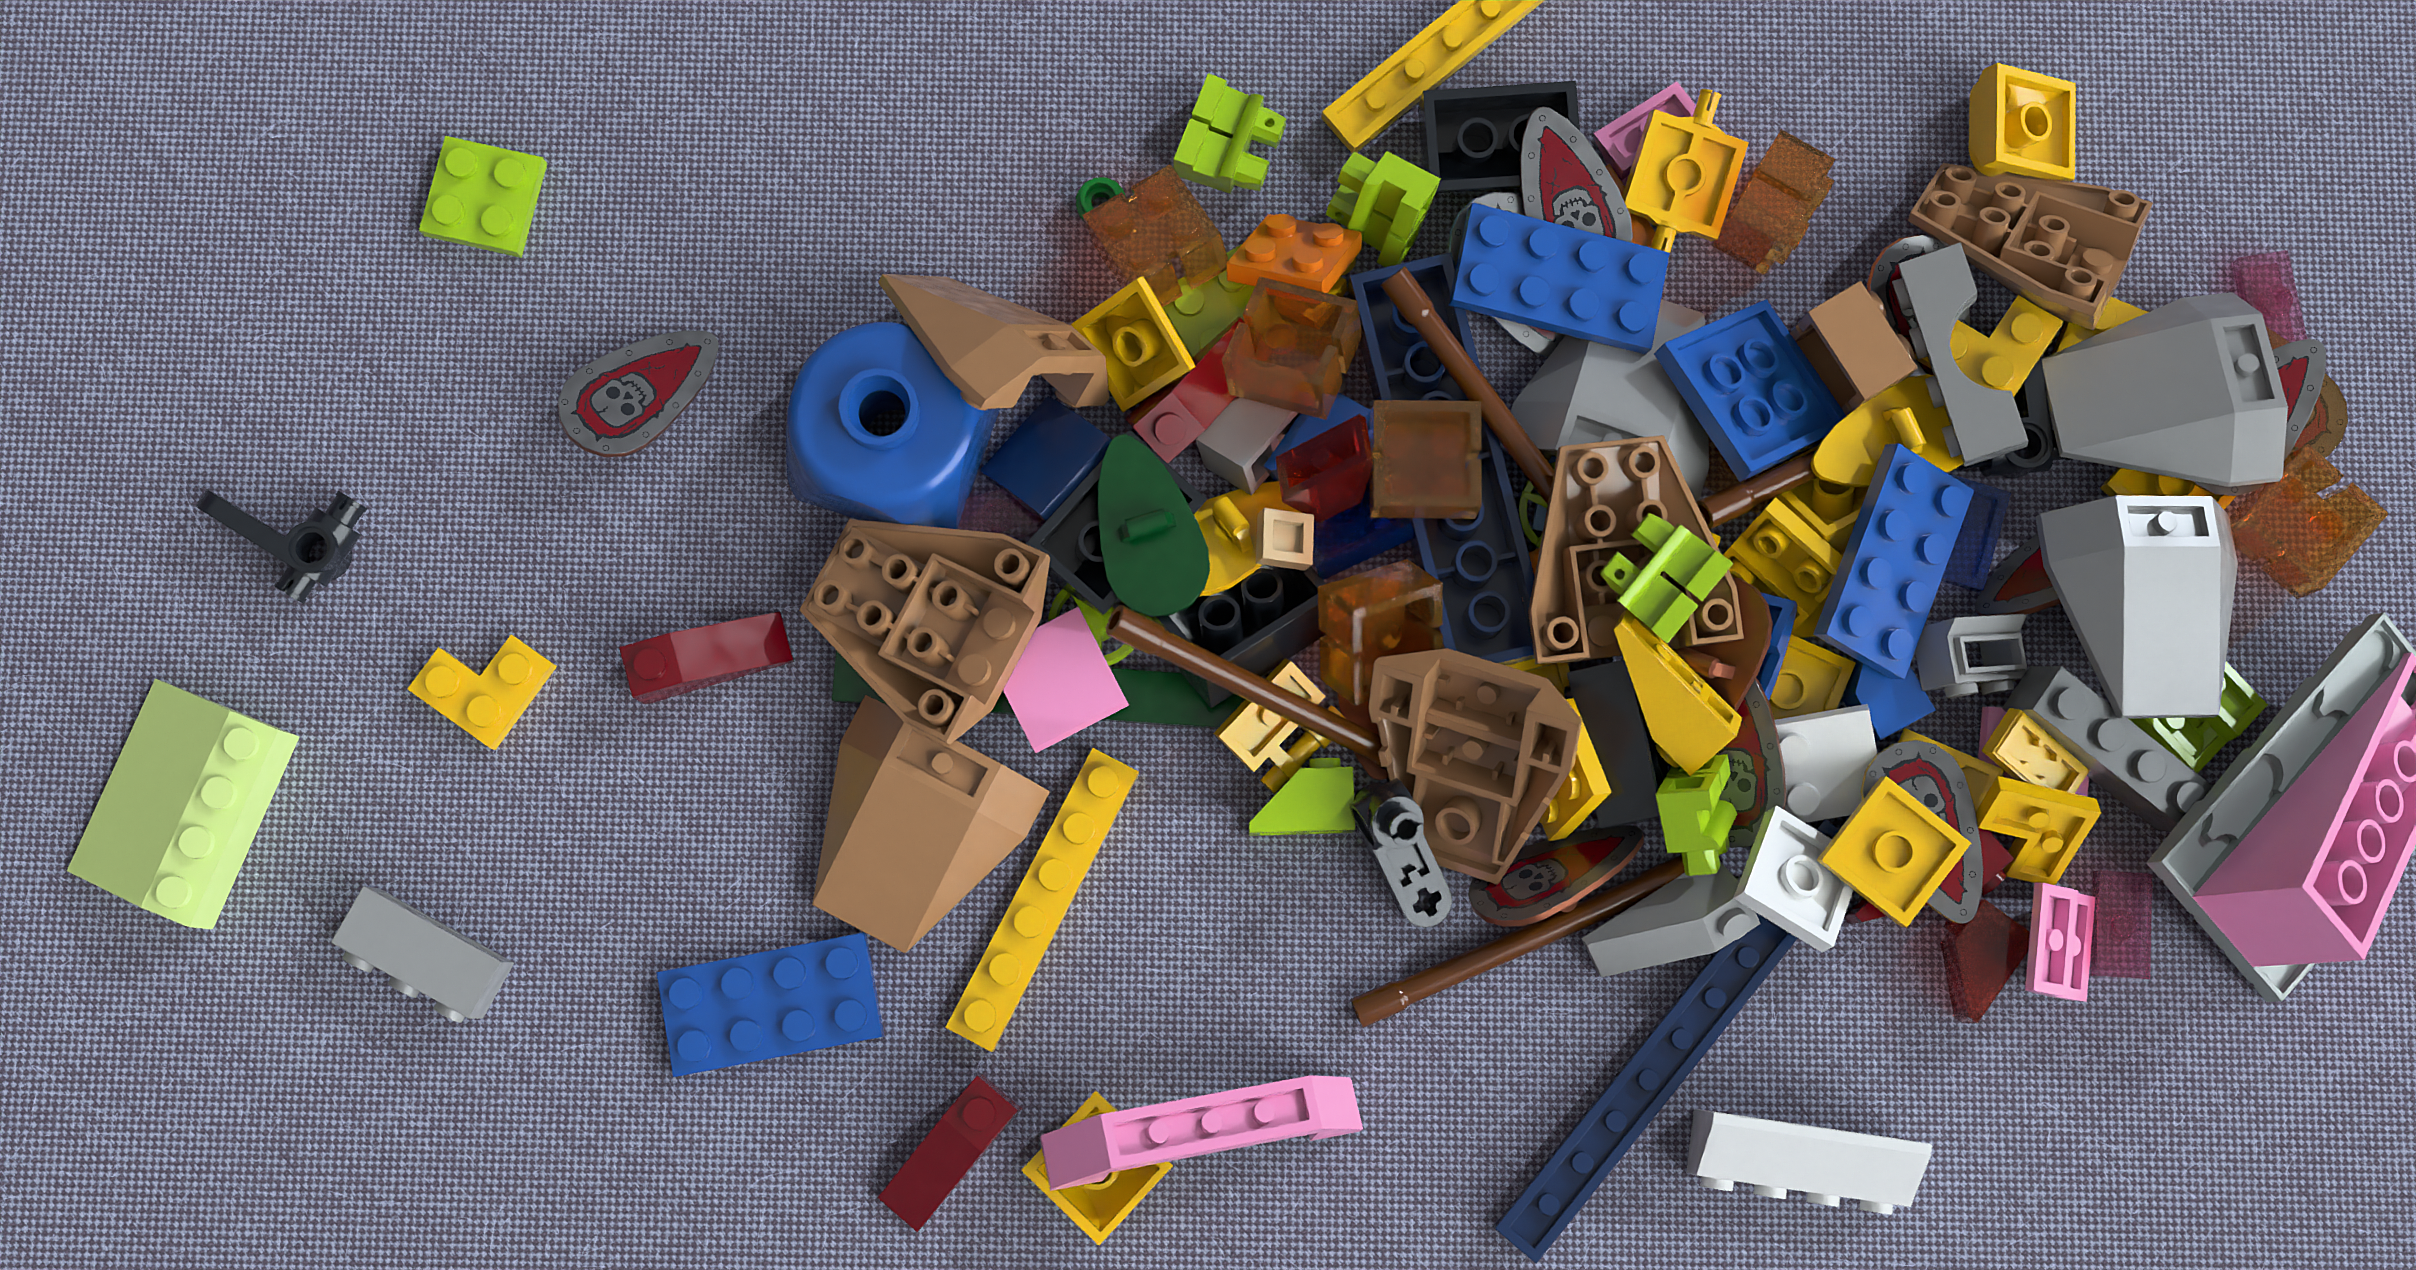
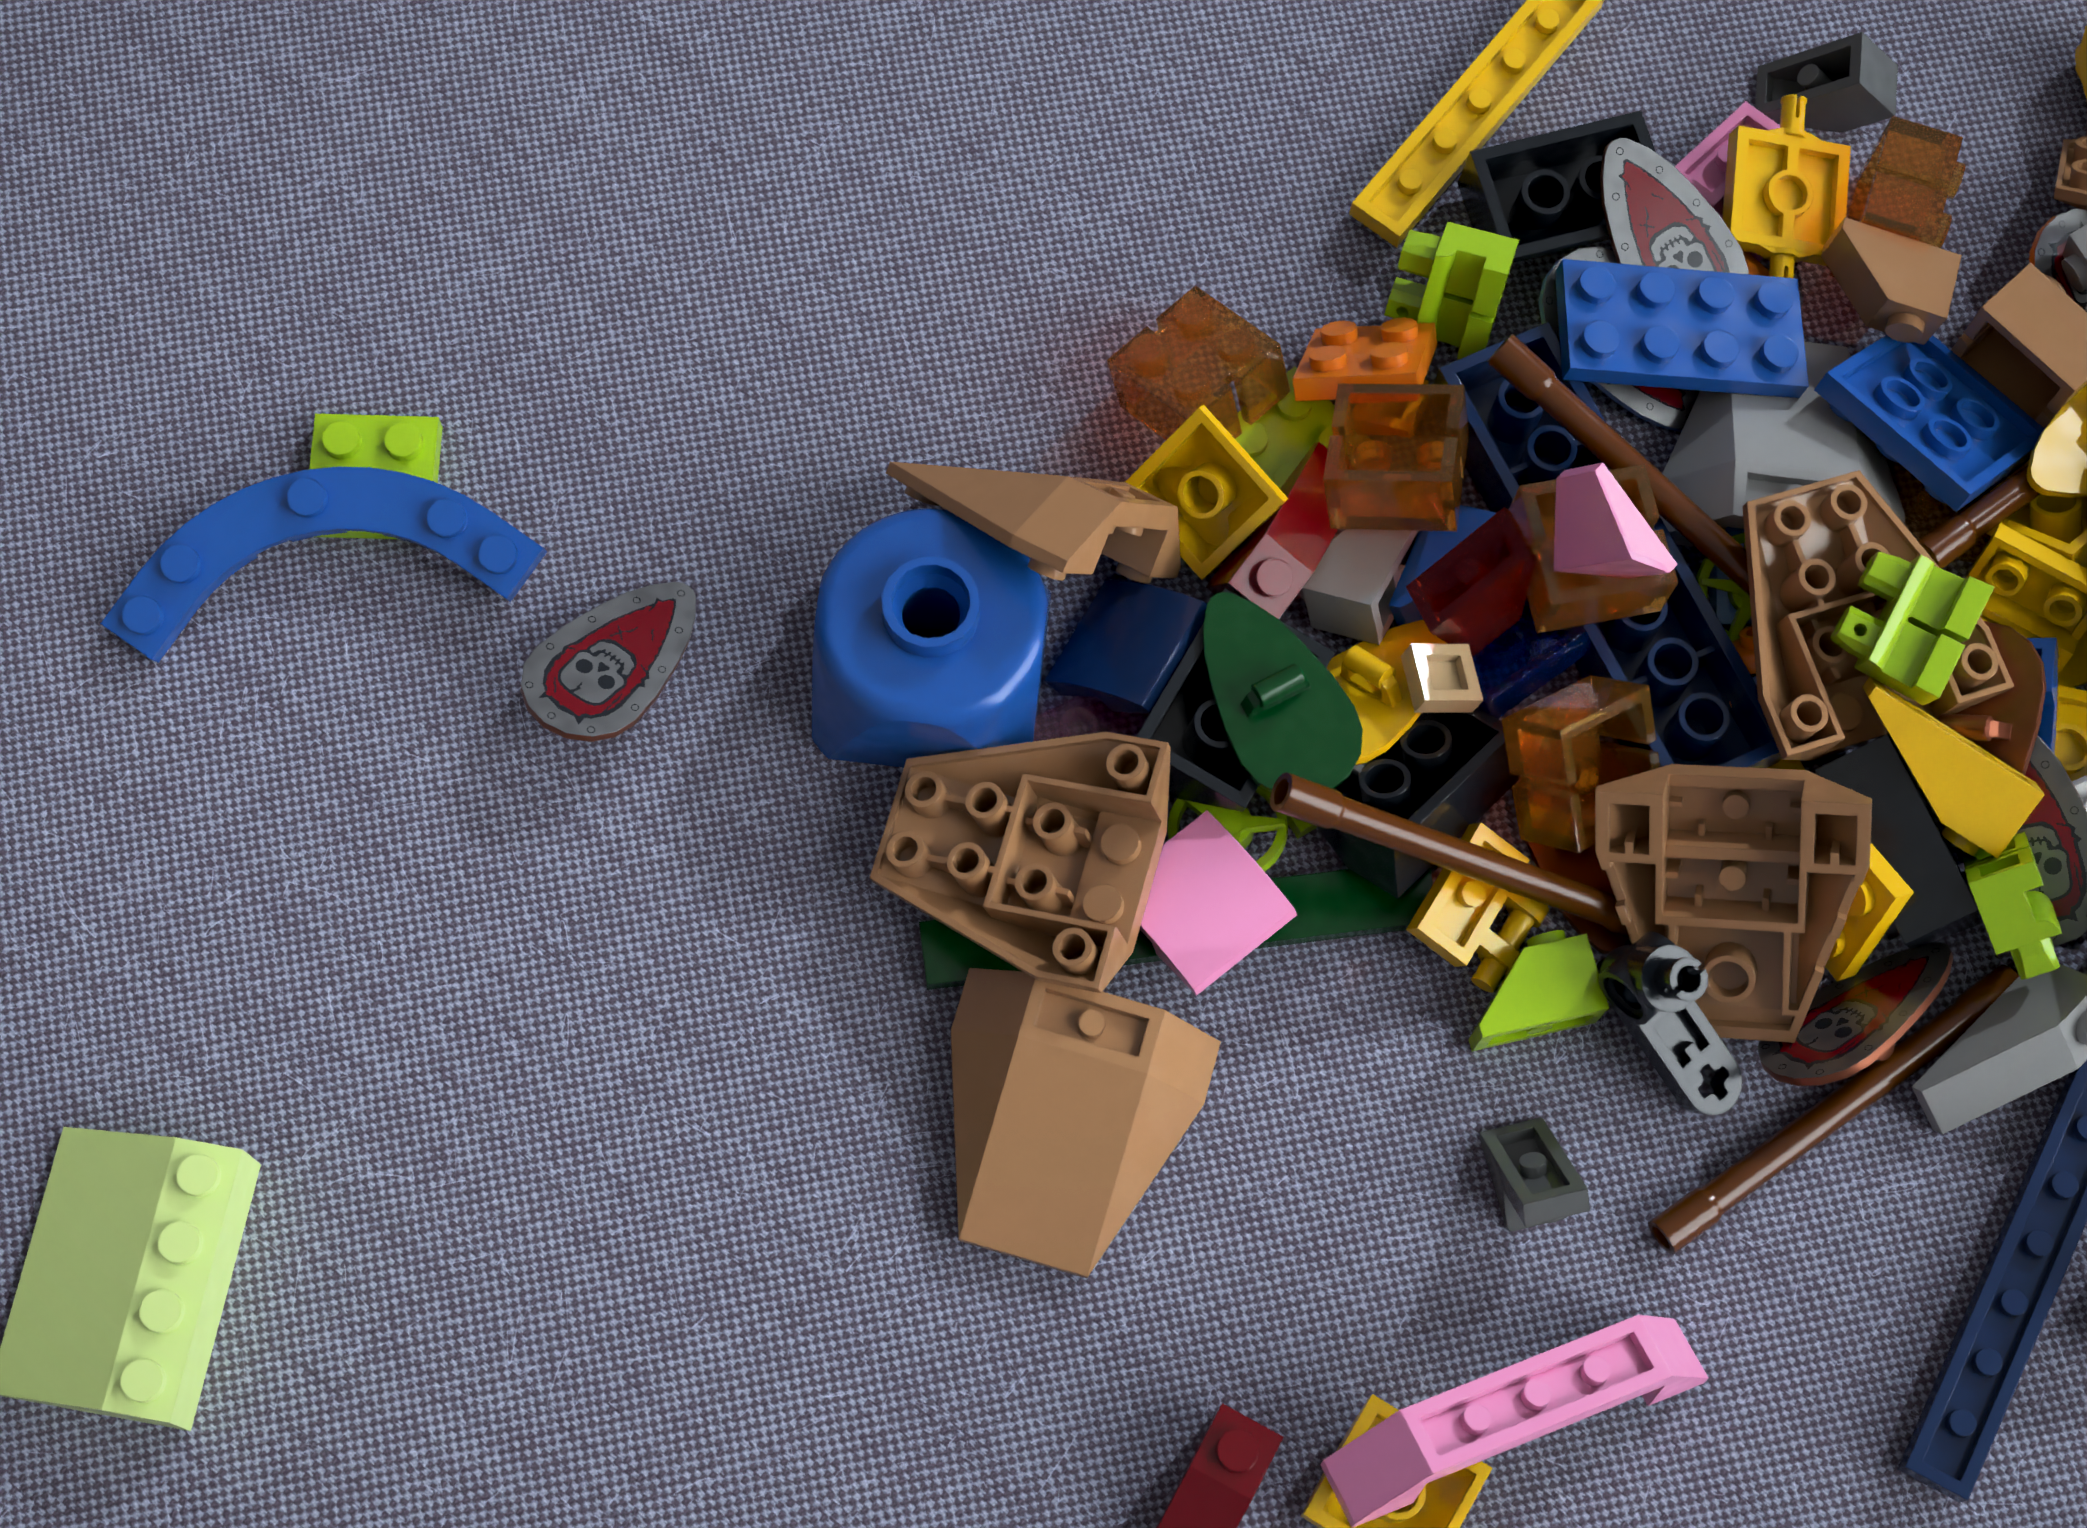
camera: 15 degrees left, 10 degrees down
black piece [195,489,367,604] -> none
light grey brick [331,886,514,1023] -> none
yellow plate [407,635,557,750] -> none
dark red slope [619,611,795,705] -> none
blue plate [656,933,884,1077] -> none
yellow plate [945,748,1139,1052] -> none
green plate [1076,177,1126,228] -> none
lime hips [1173,73,1286,194] -> none
none -> blue plate [100,467,547,663]
none -> dark grey slope [1480,1117,1590,1231]
none -> bright pink slope [1553,462,1678,579]
none -> dark grey slope [1755,32,1898,133]
none -> medium nougat slope [1821,217,1962,345]

